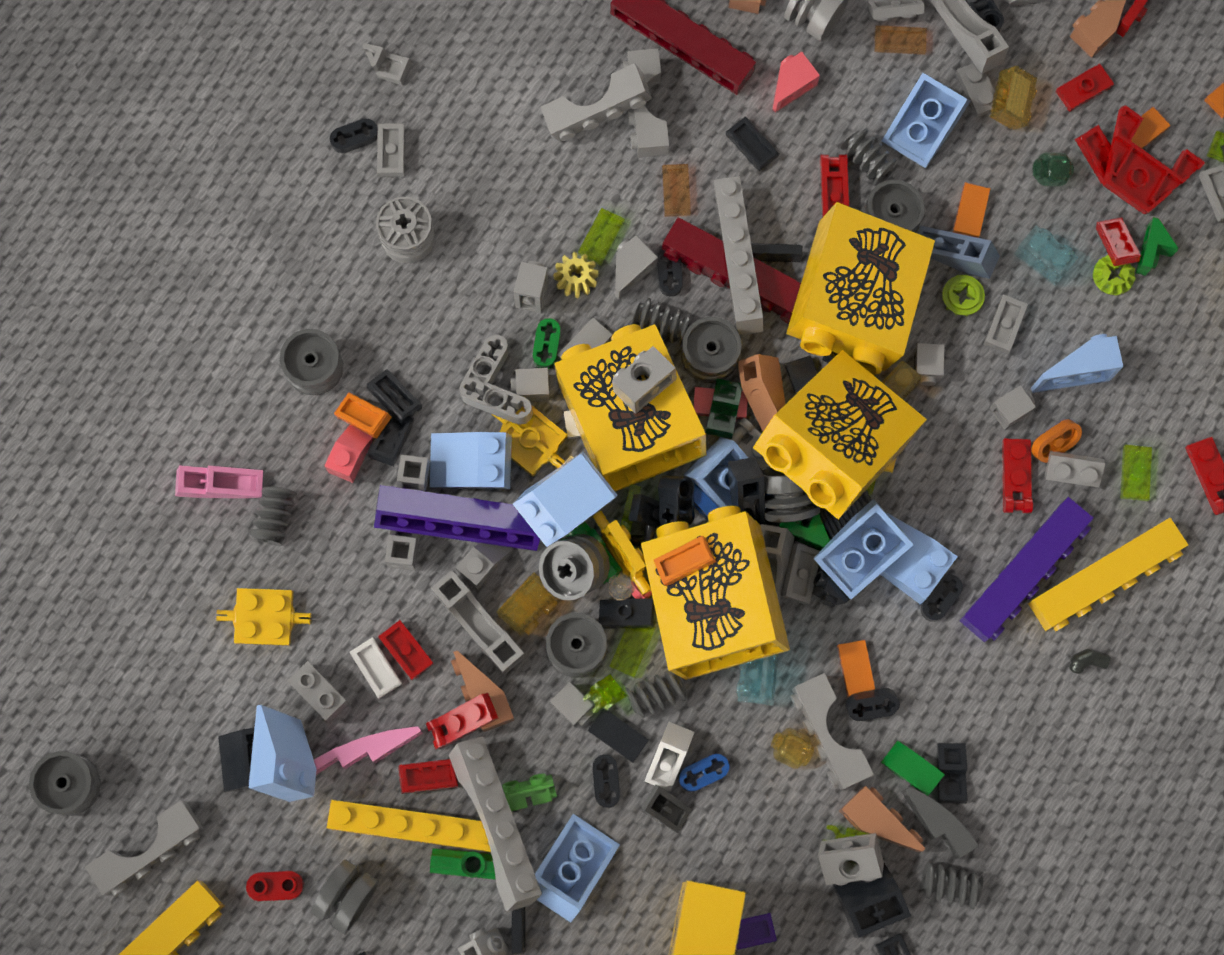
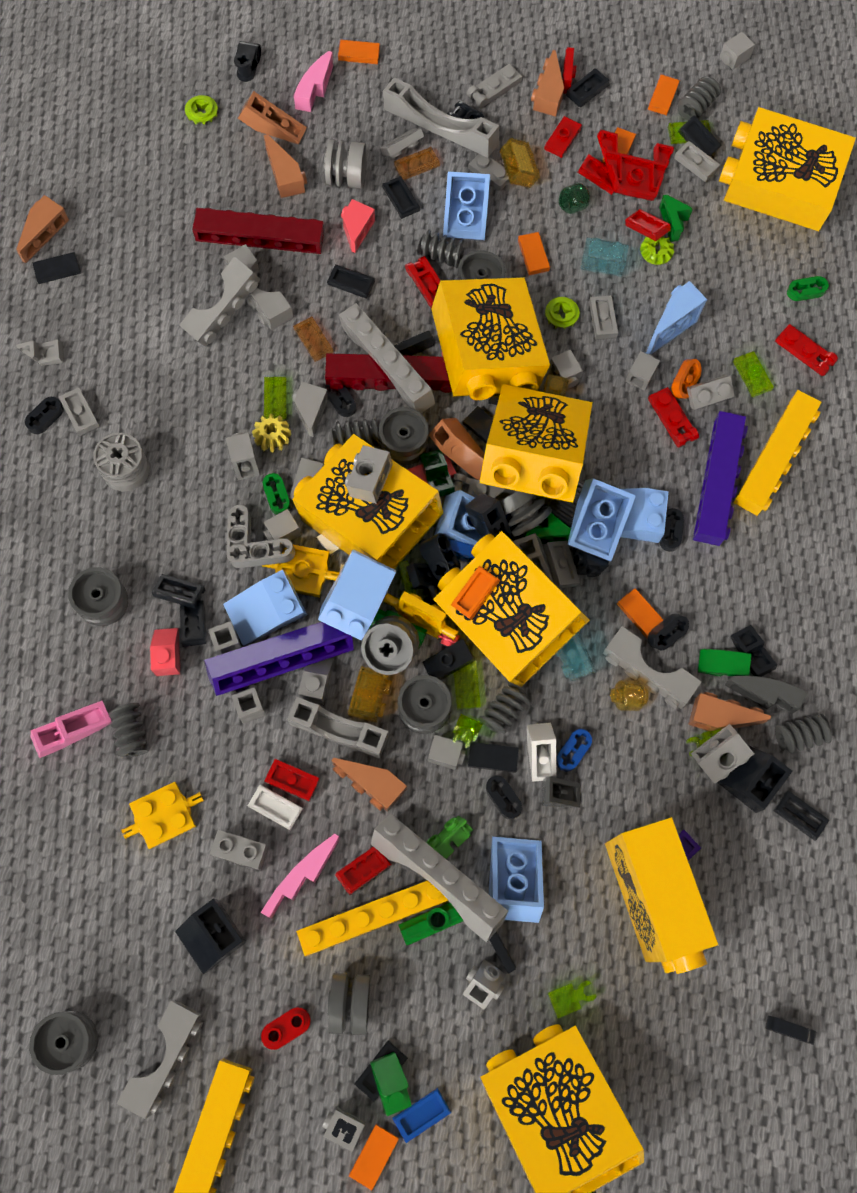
camera: 30 degrees left, 5 degrees down
light blue slope [249,705,316,802] -> none
orange tile [334,392,392,439] -> none
plate [426,693,499,750] -> none
clear plate [608,574,635,600] -> none
sand blue slope [917,226,1000,279] -> none
pearl dark grey arm [1069,649,1111,674] -> none
none -> black tile [382,176,420,219]
none -> black plate [566,68,609,108]

